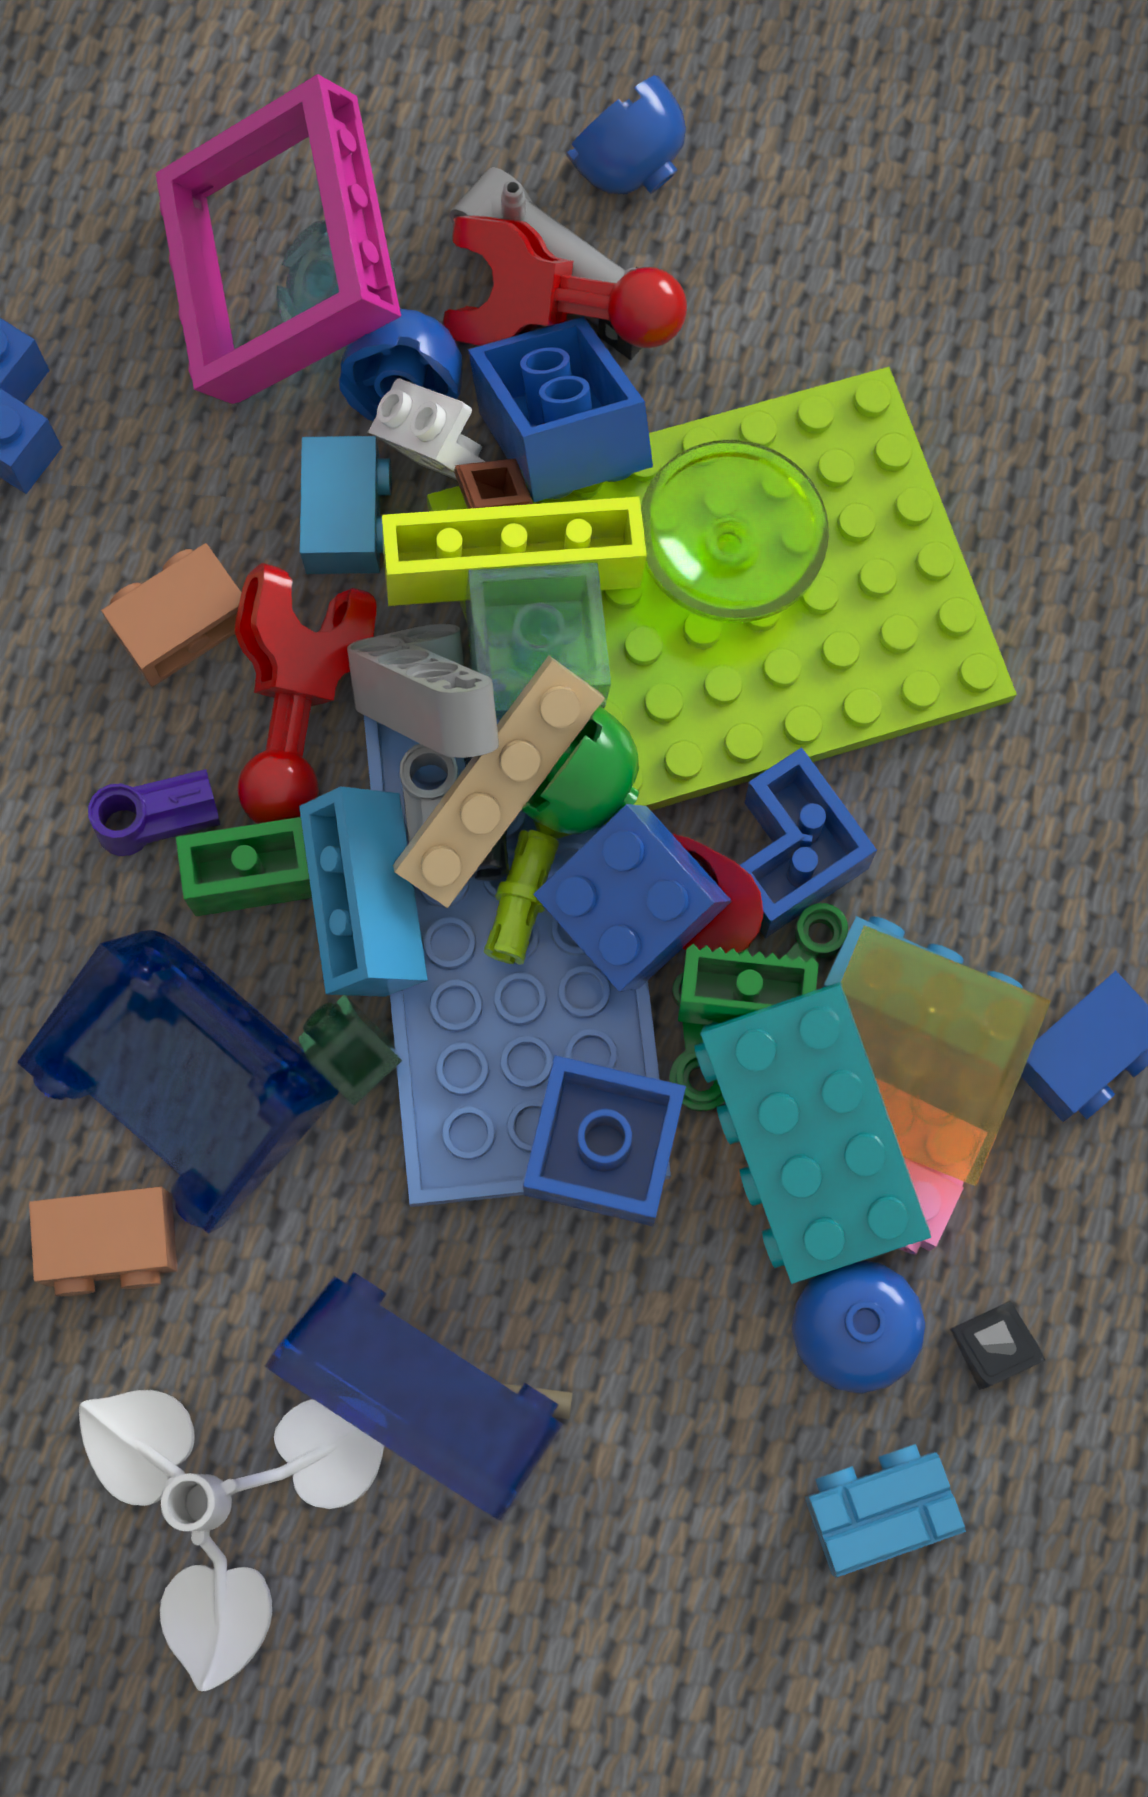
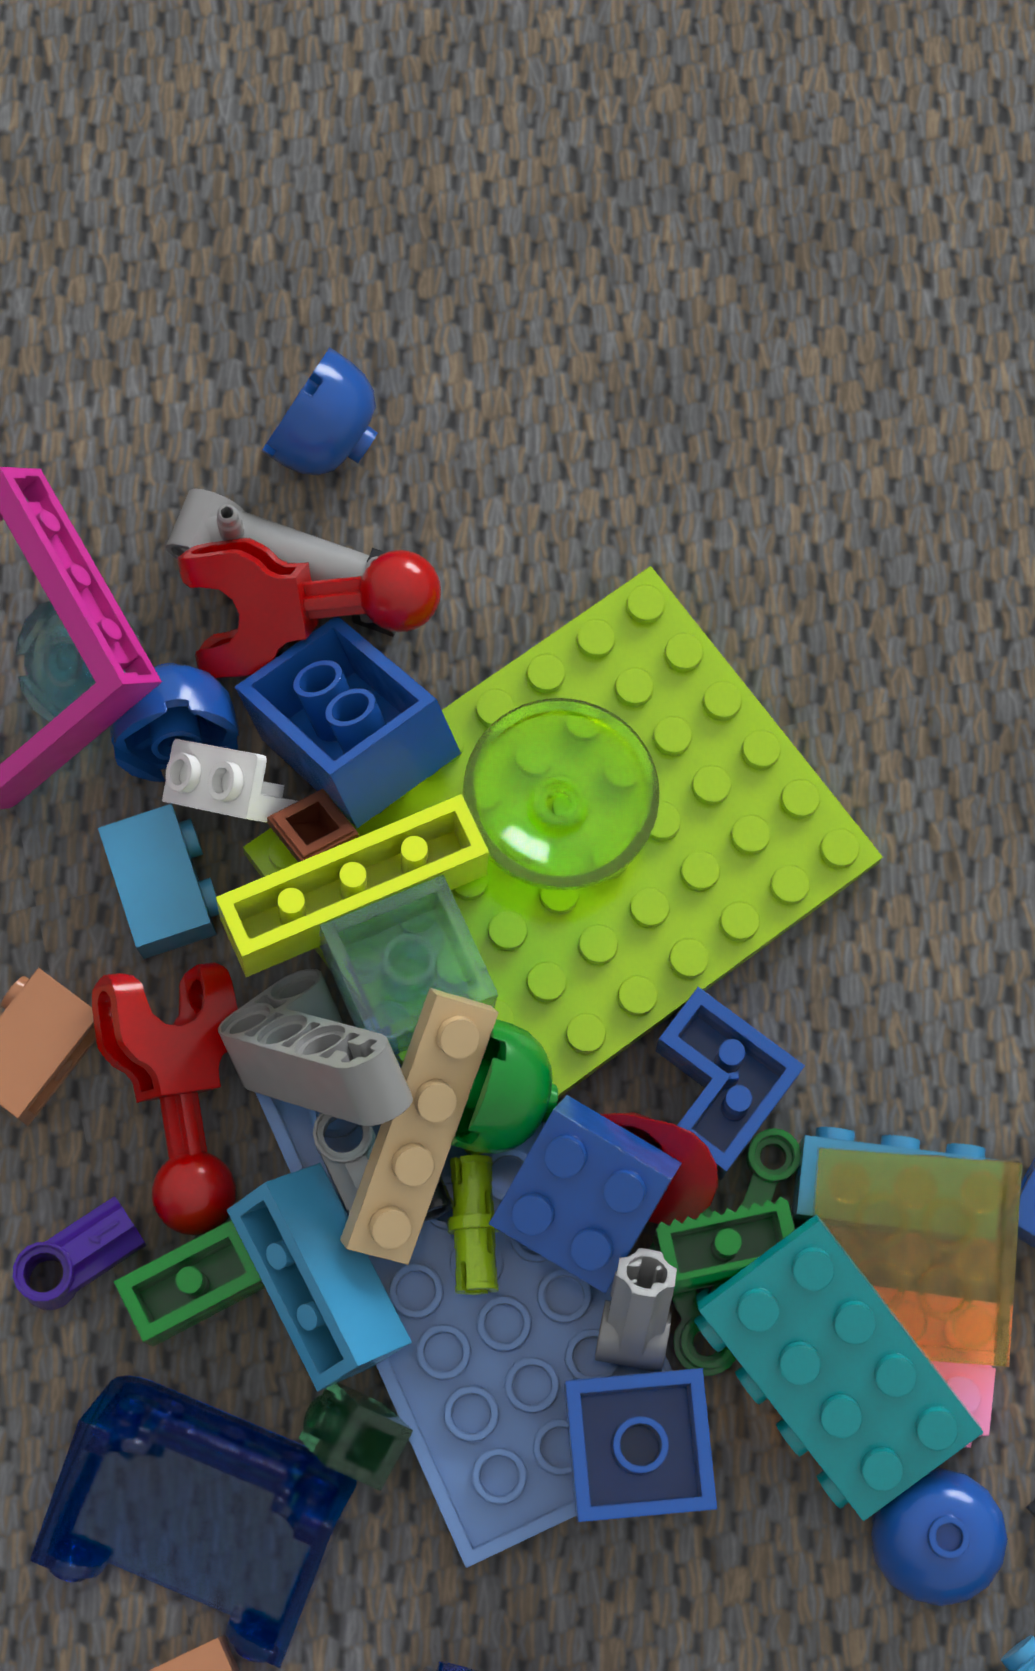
camera: 20 degrees left, 0 degrees up
none -> light grey piece [595,1248,677,1372]

